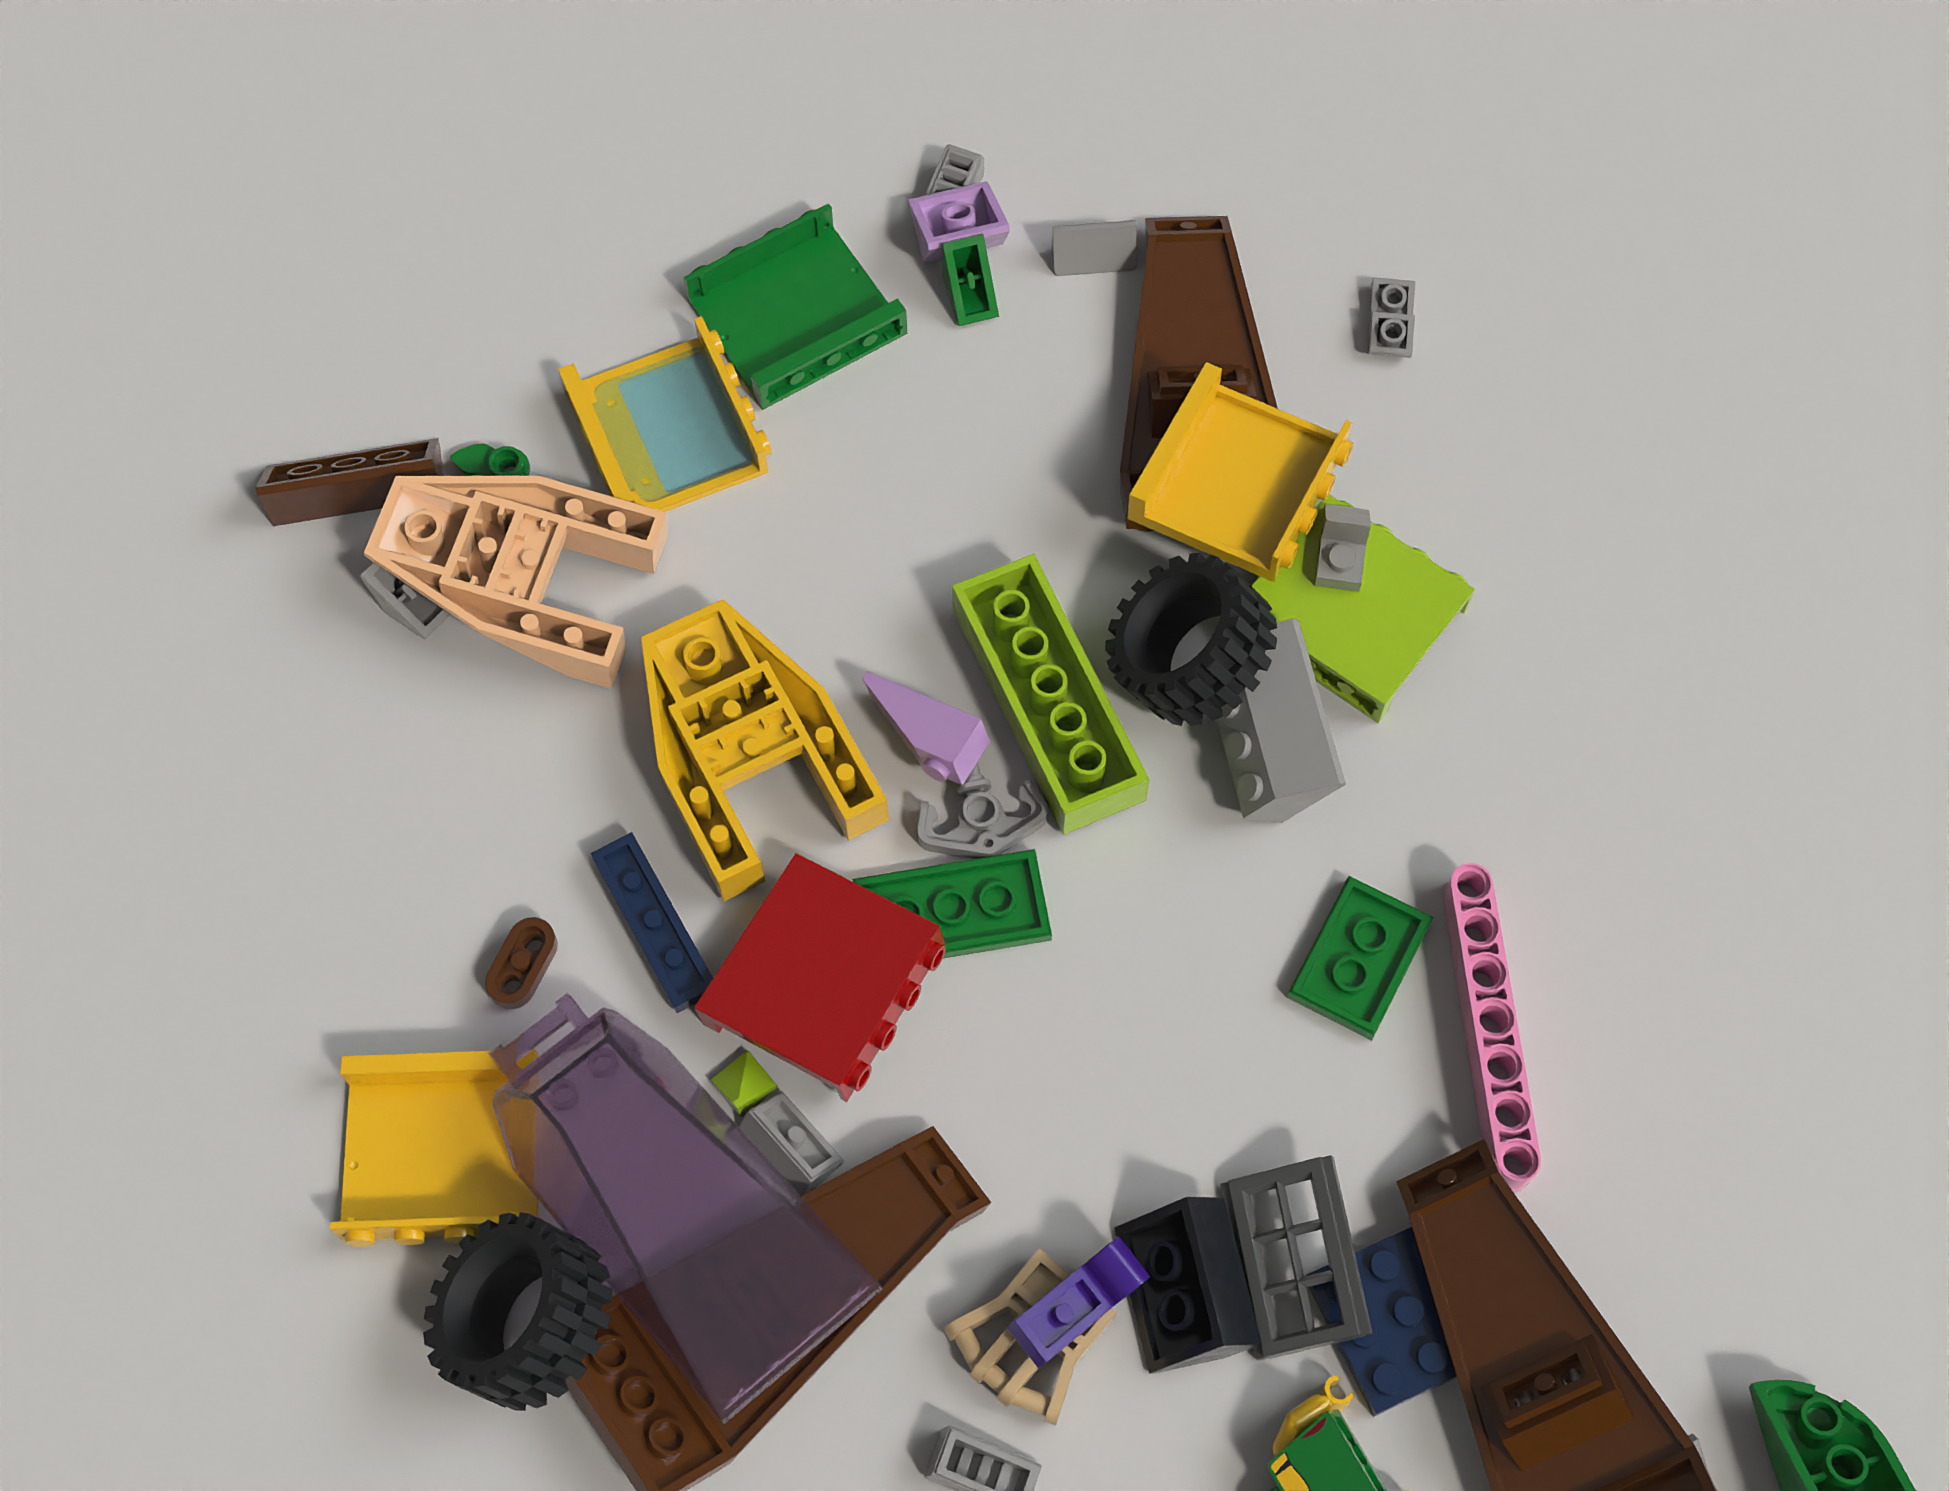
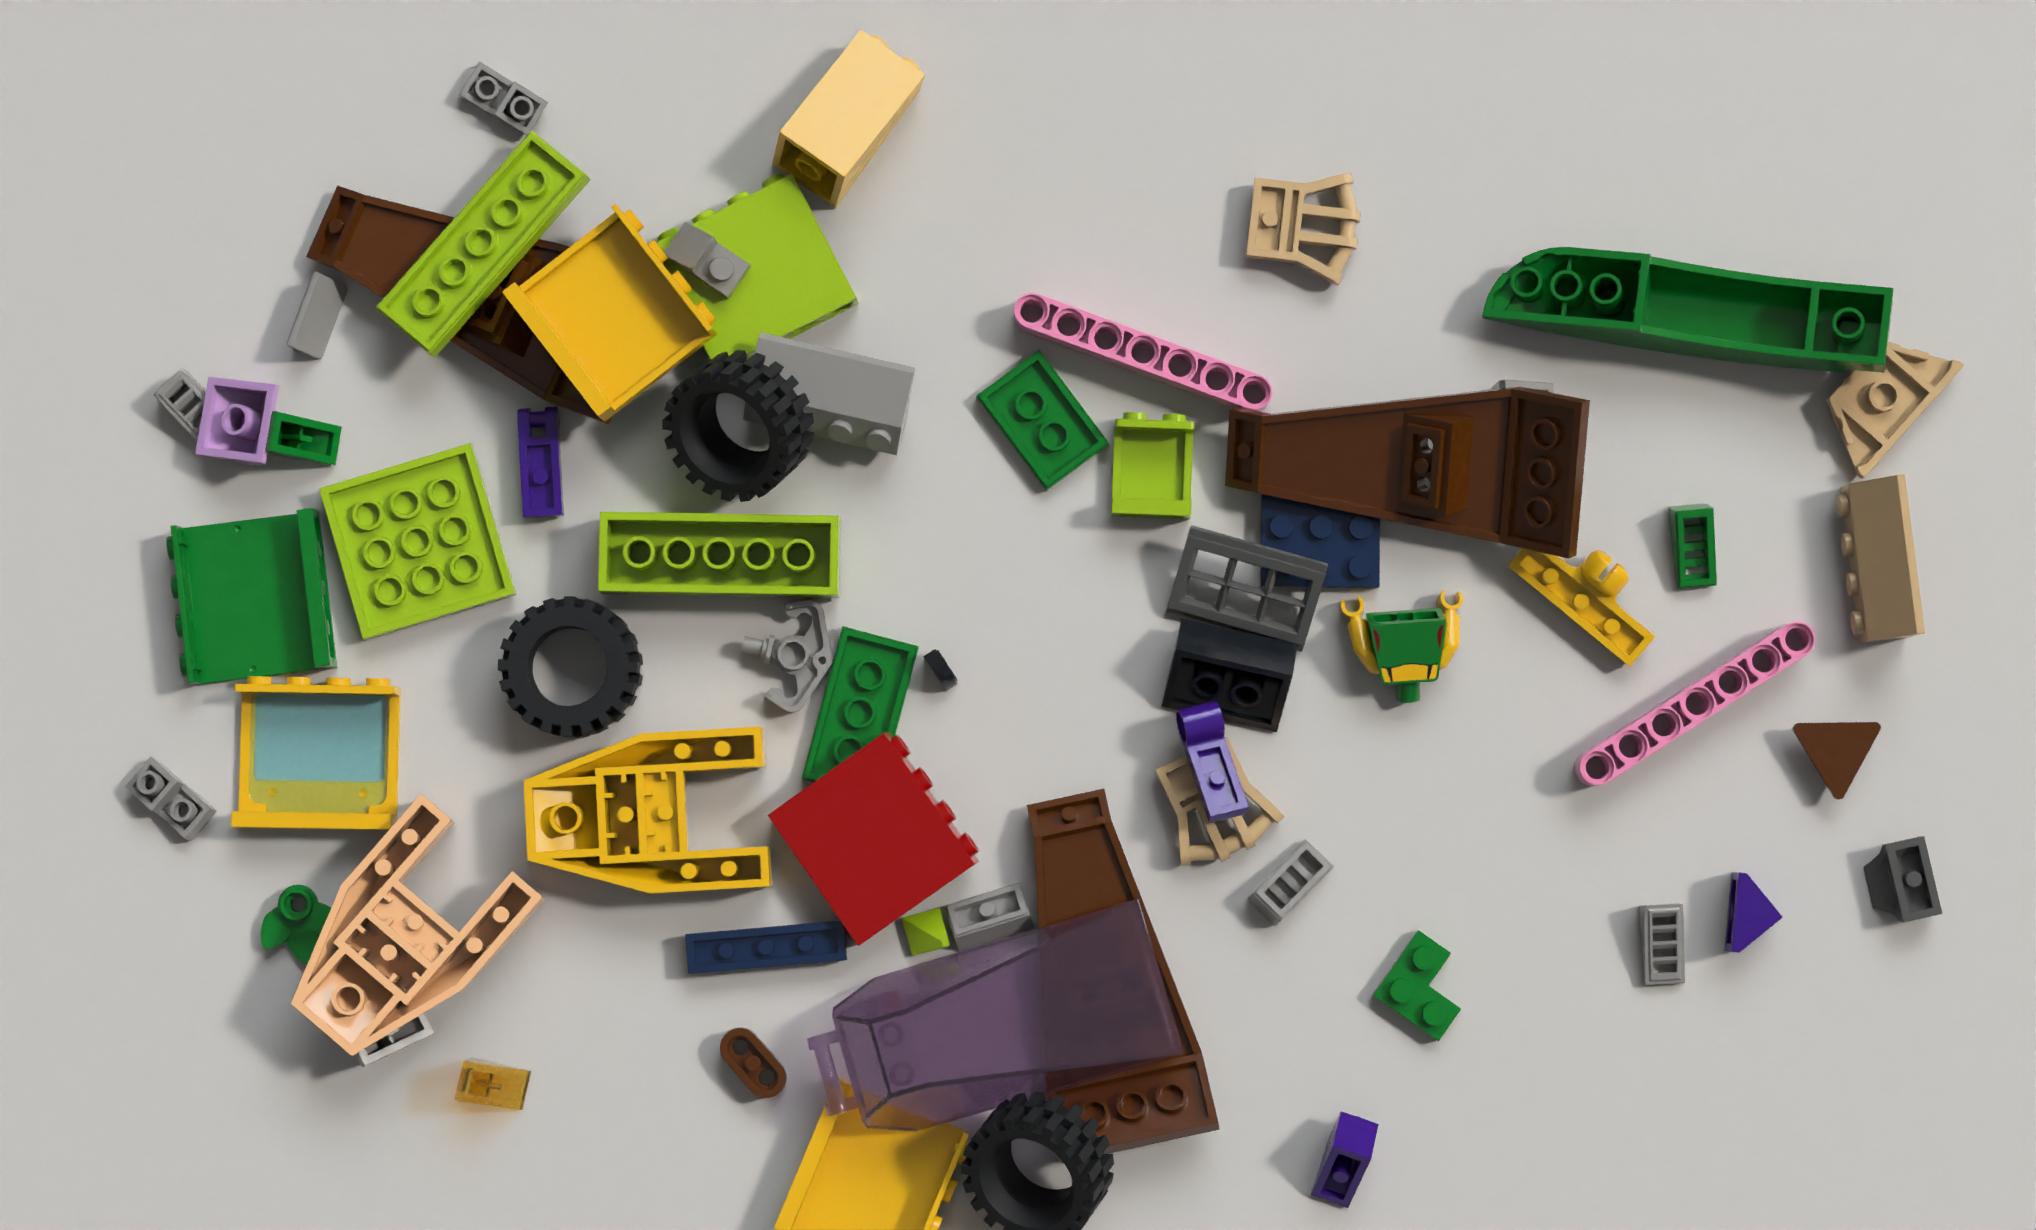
camera: 65 degrees left, 20 degrees up
reddish brown slope [255,438,444,526] -> none
lavender slope [862,671,990,786] -> none
none -> light grey slope [125,756,216,841]
none -> lime plate [319,443,517,640]
none -> lime tile [376,130,591,358]
none -> clear yellow slope [455,1057,531,1110]
none -> black tyre [498,596,643,738]
none -> dark purple plate [517,406,564,518]
none -> yellow slope [772,30,925,208]
none -> black tile [924,649,958,691]
none -> lime panel [1111,412,1195,520]
none -> tan plate [1245,173,1361,286]

